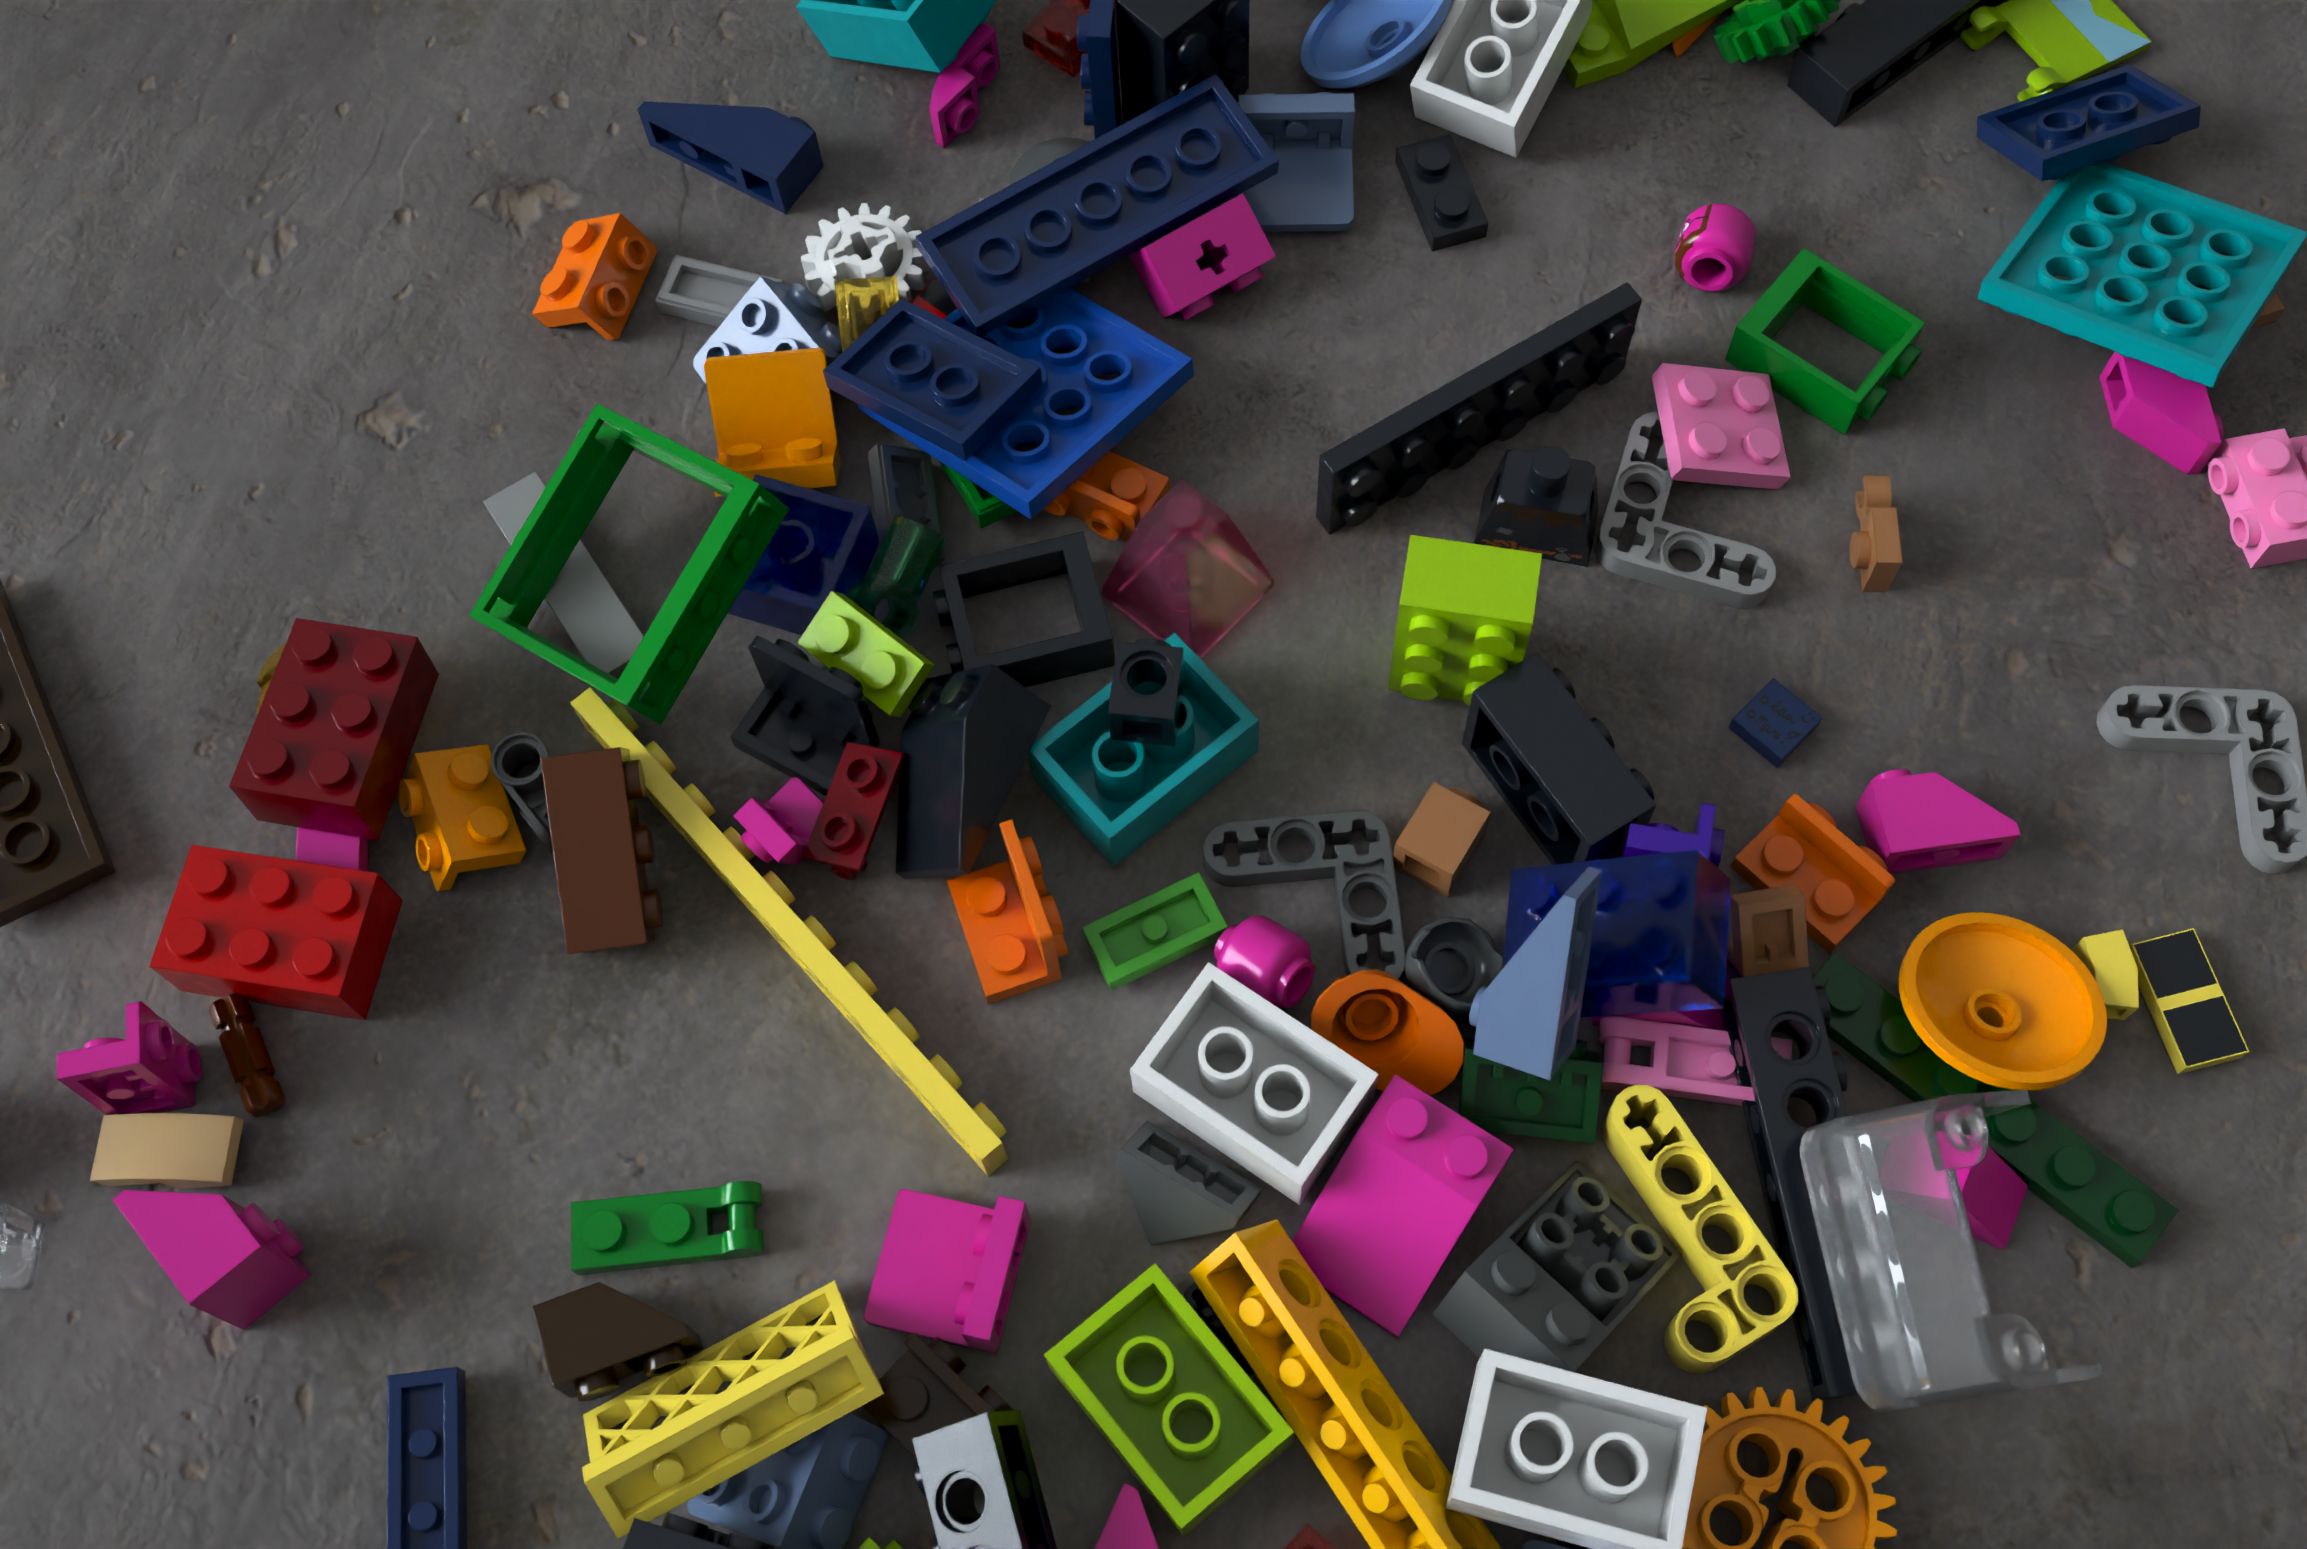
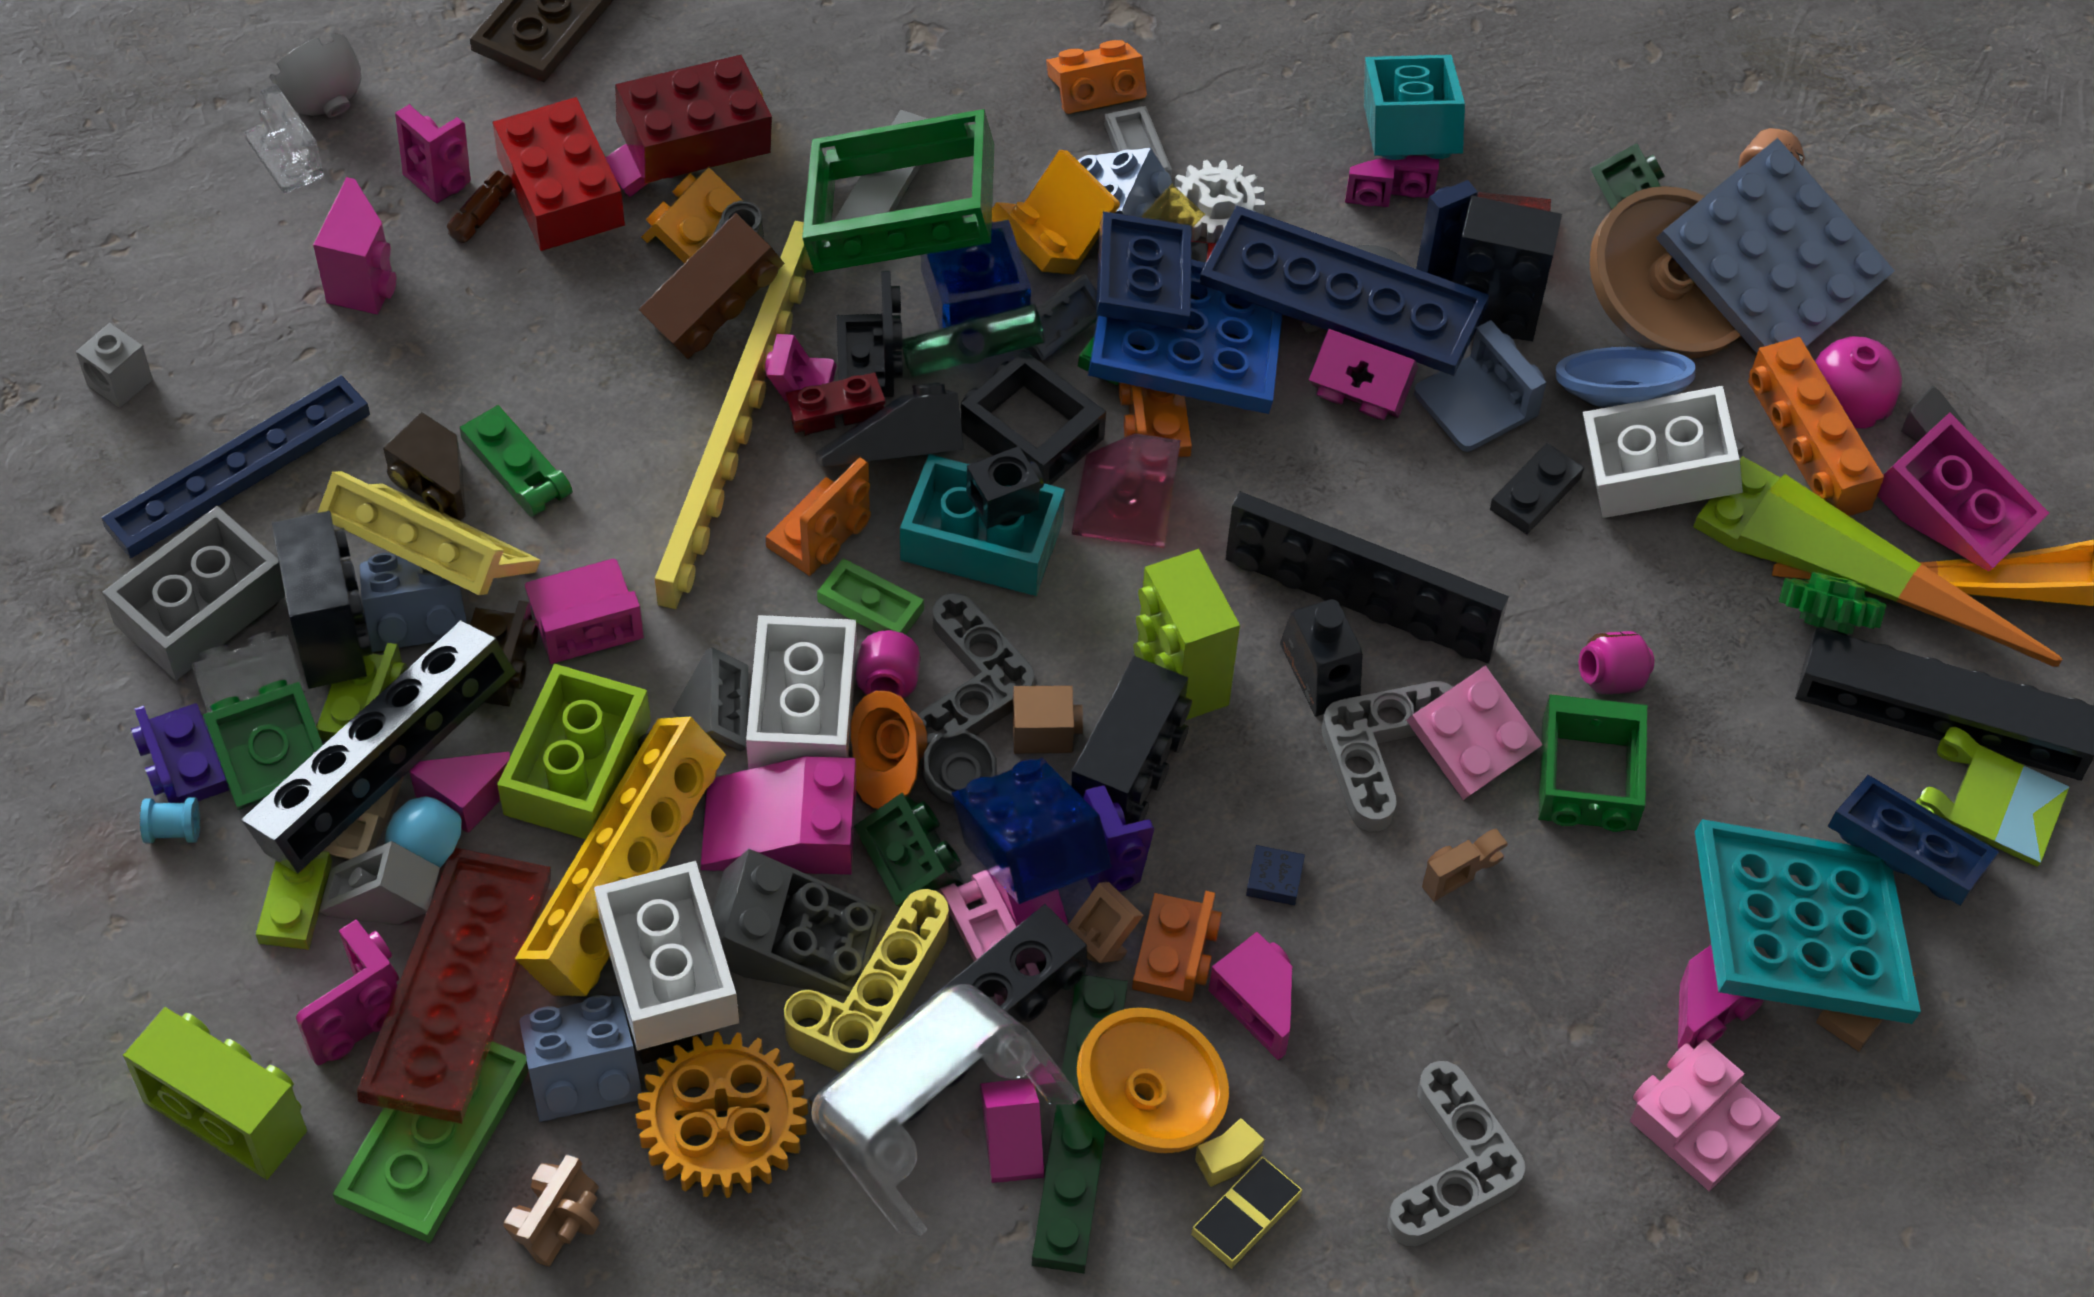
camera: 50 degrees right, 10 degrees down
tan slope [90,1113,244,1189] -> none
dark blue slope [637,101,824,214] -> none
lime plate [797,591,935,717] -> none
sand blue slope [1469,866,1602,1081] -> none

